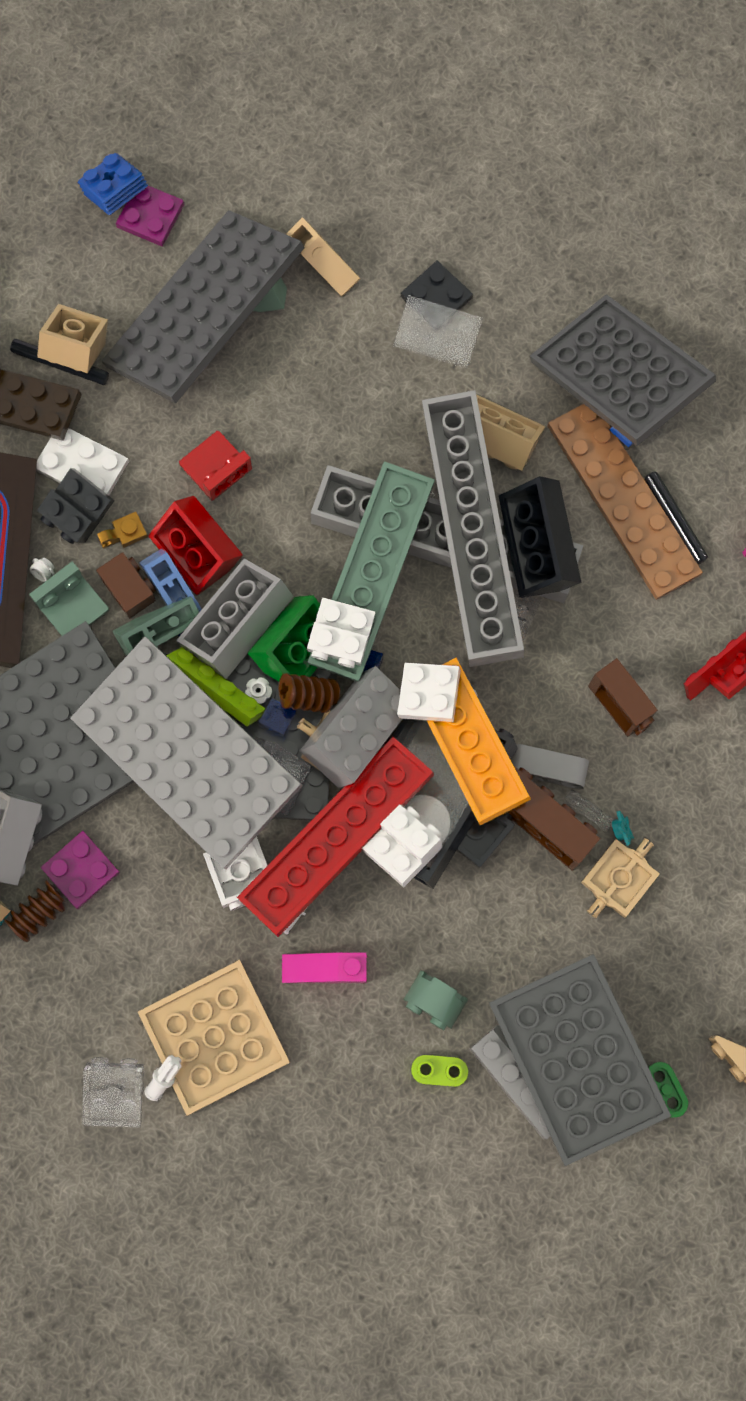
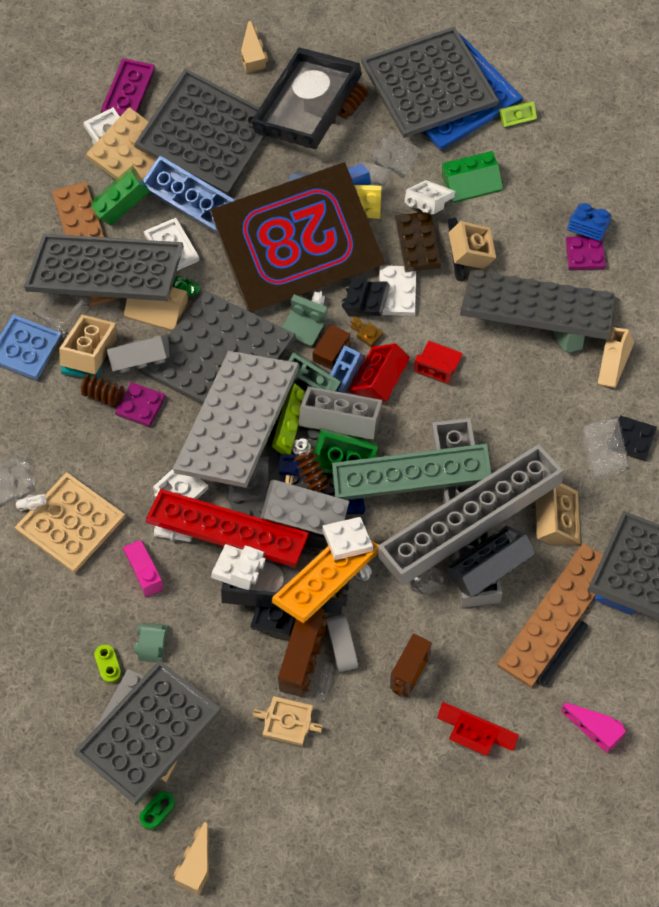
camera: 70 degrees right, 15 degrees down
white plate [307,597,376,668] -> none
teal plate [612,811,634,846] -> none

